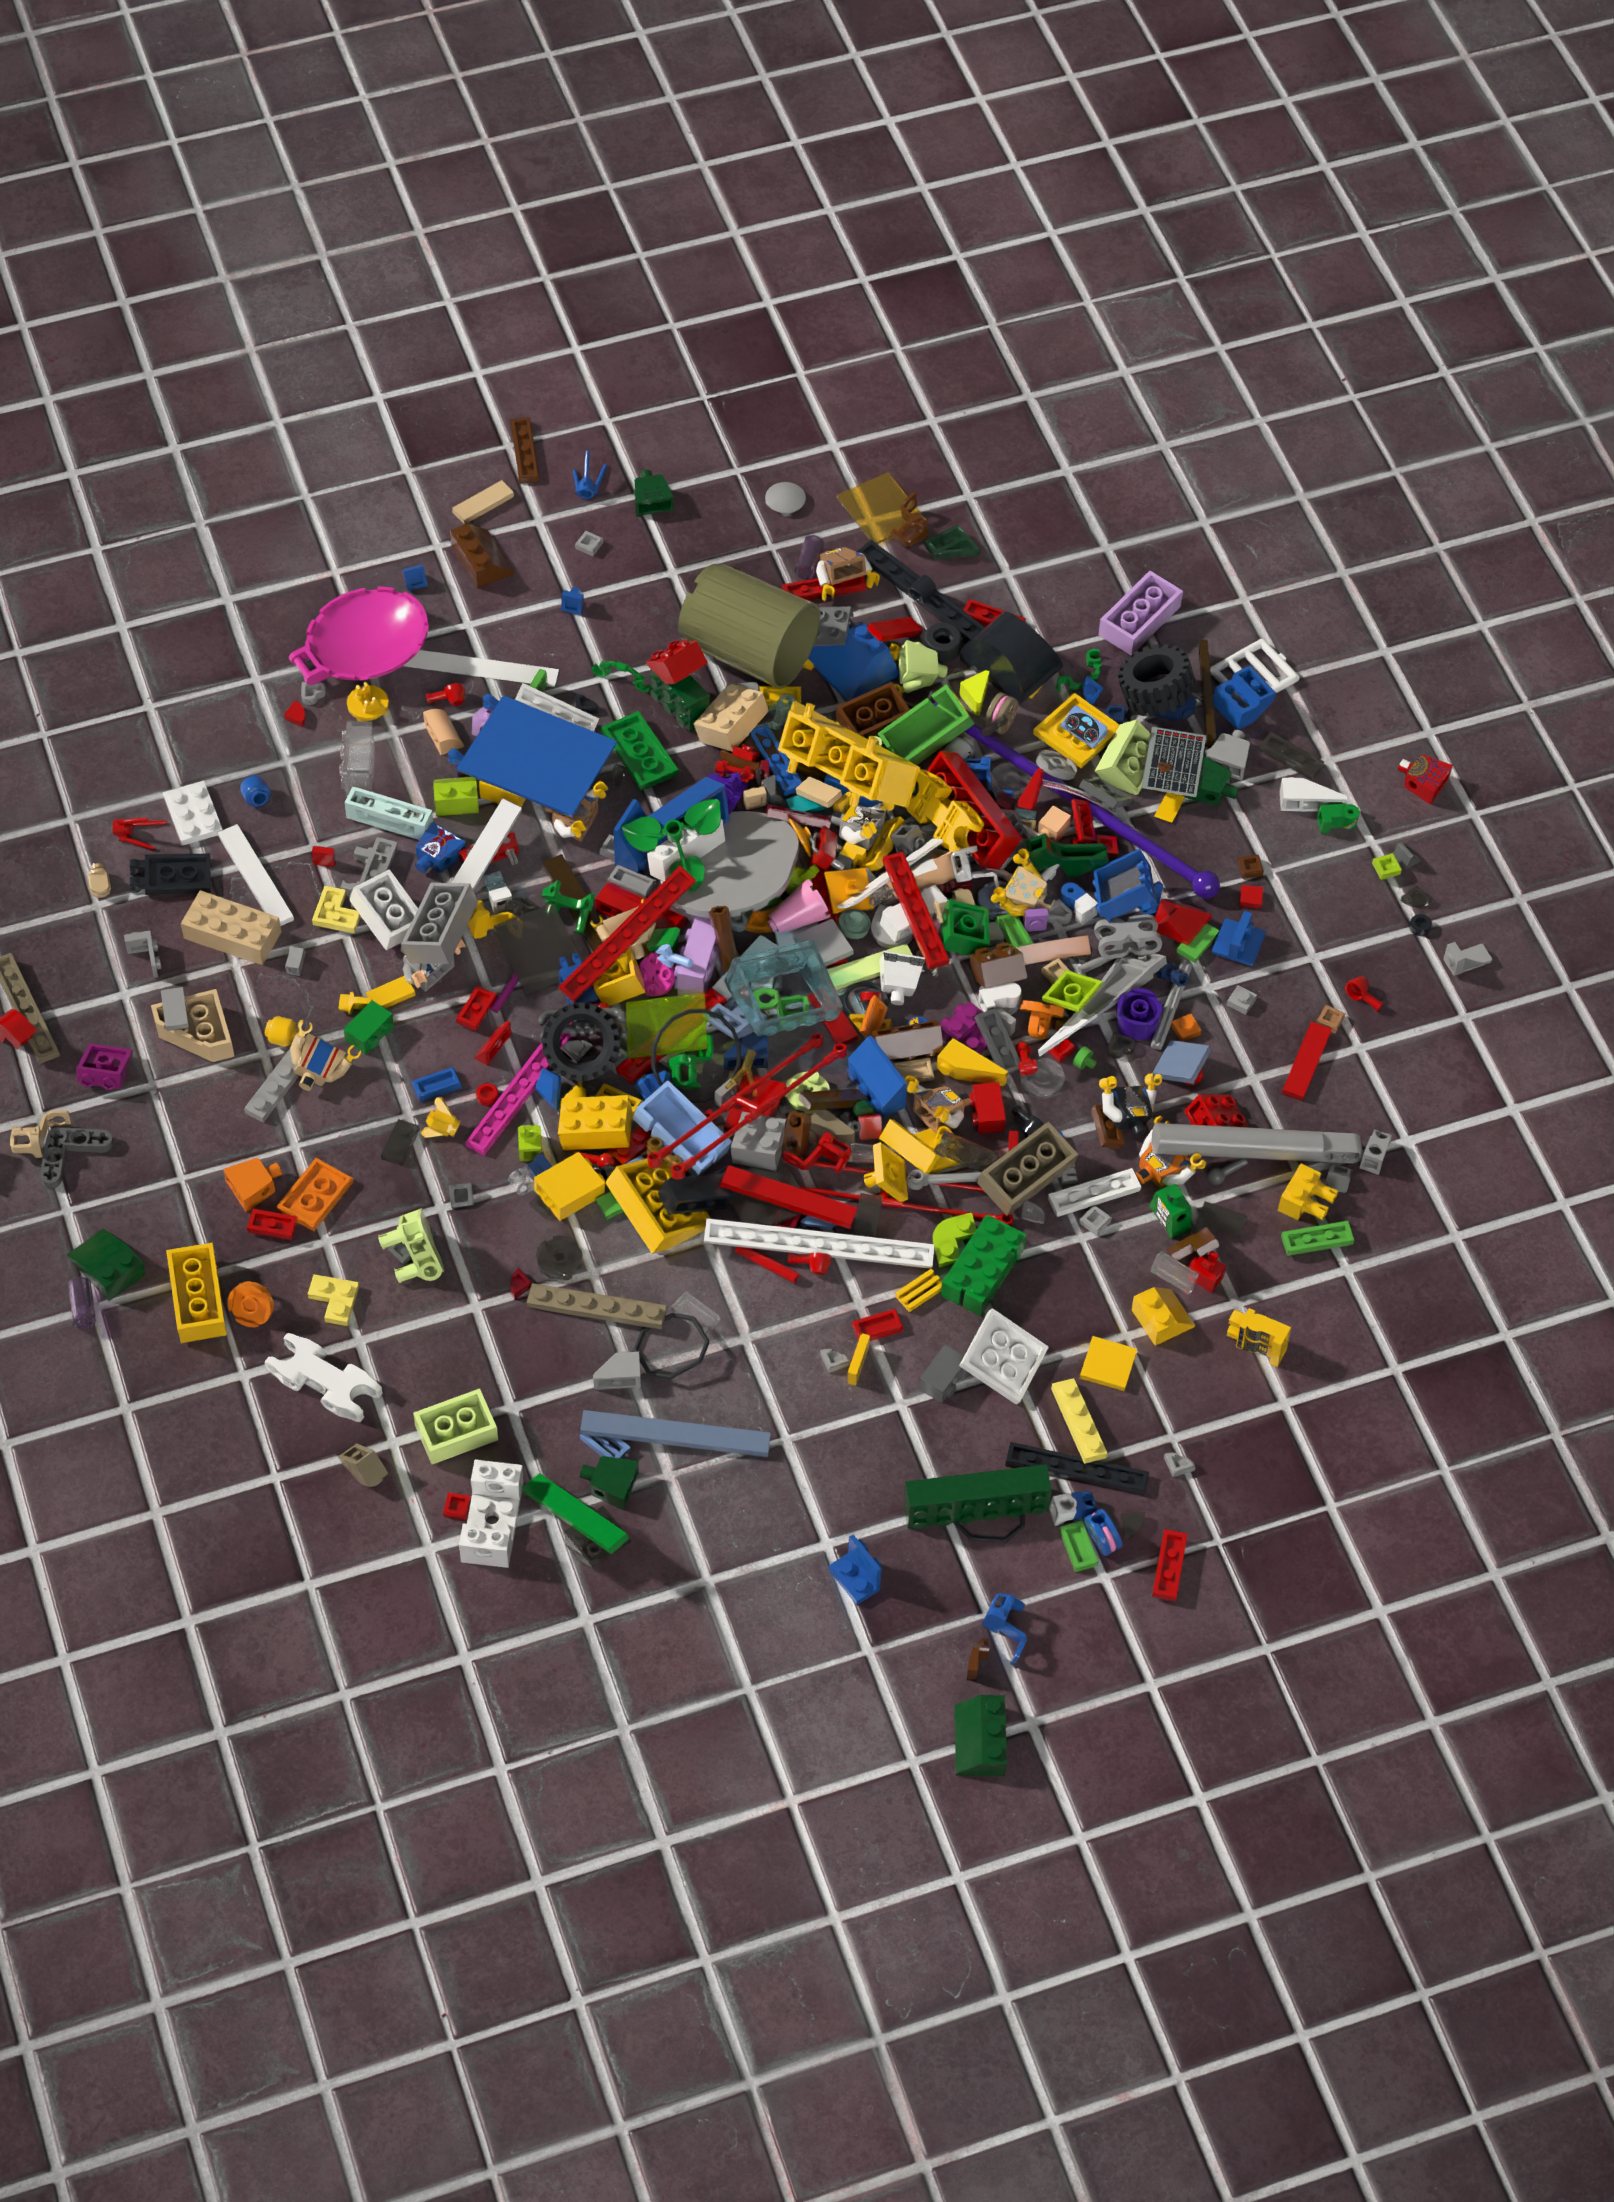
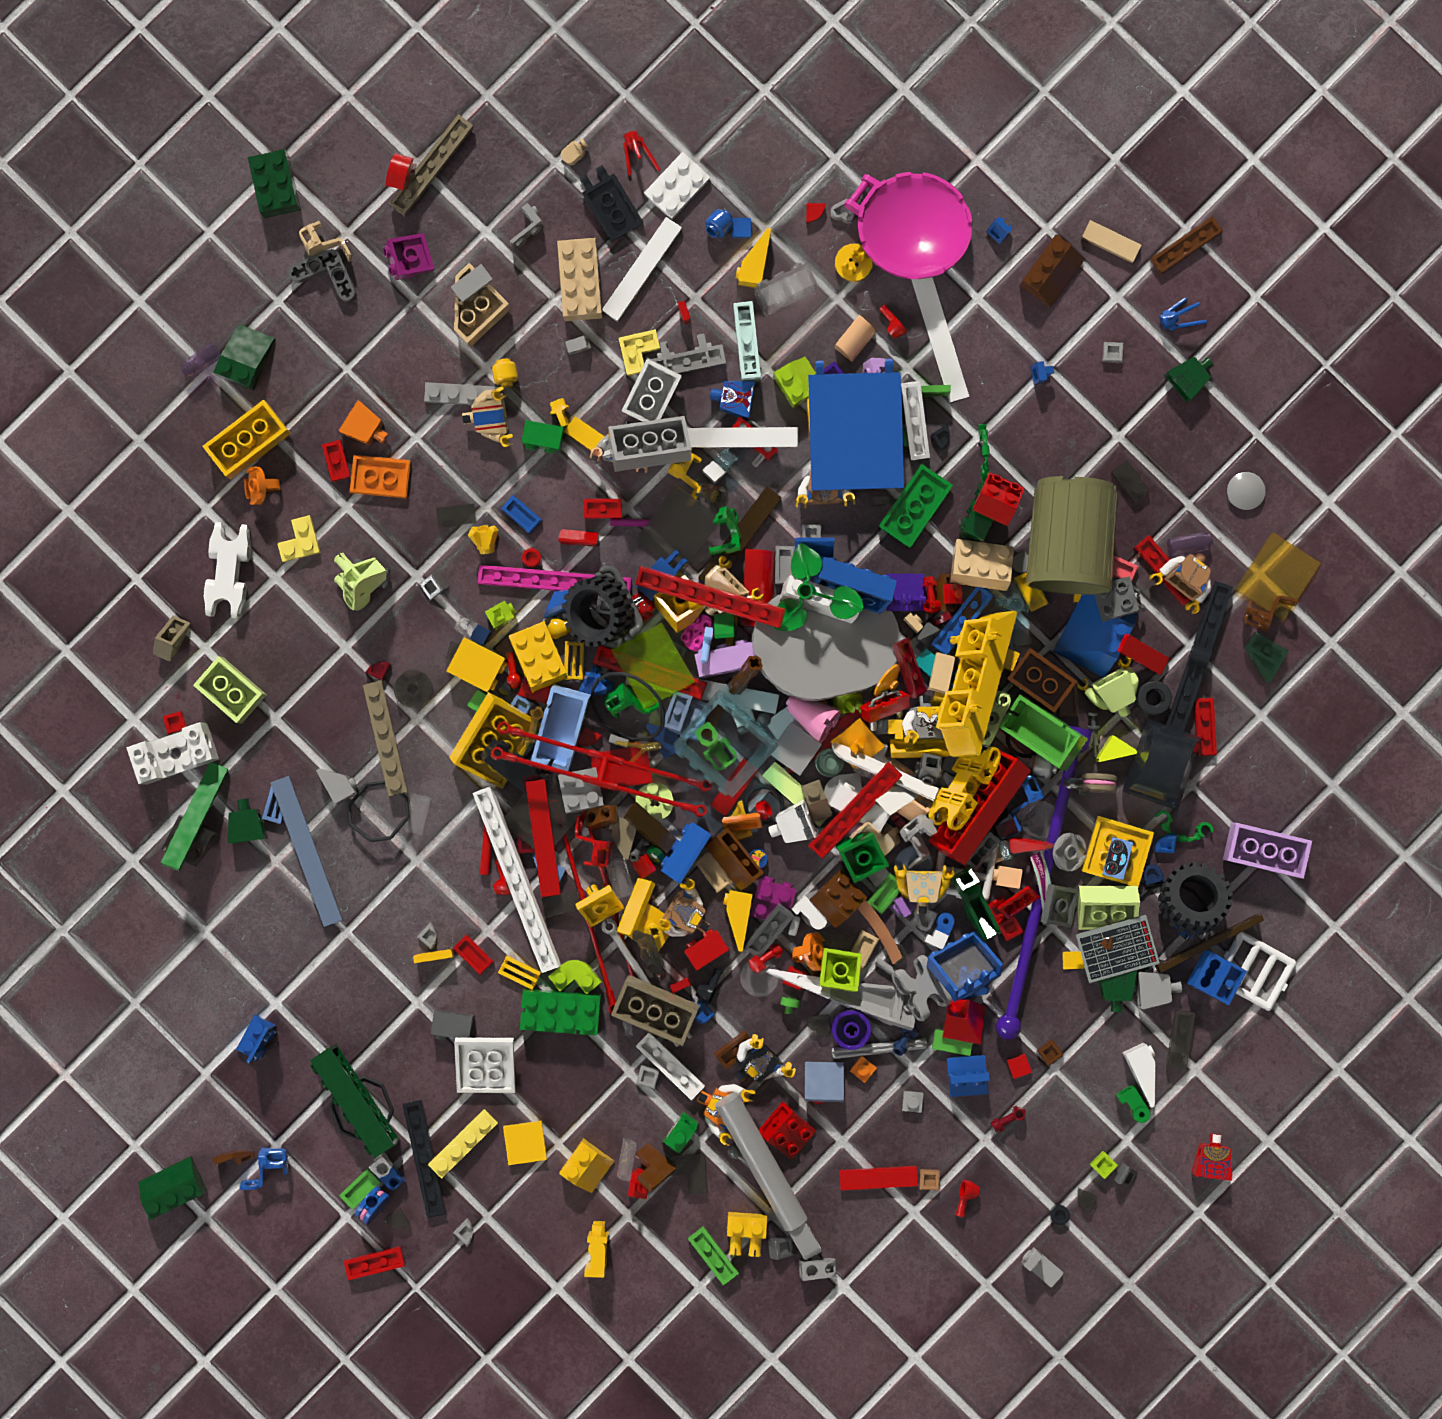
camera: 70 degrees right, 30 degrees up
none -> blue tile [732,218,751,239]
none -> yellow slope [735,228,771,289]
none -> dark tan slope [801,780,832,822]
none -> dark red bar [990,1105,1026,1133]

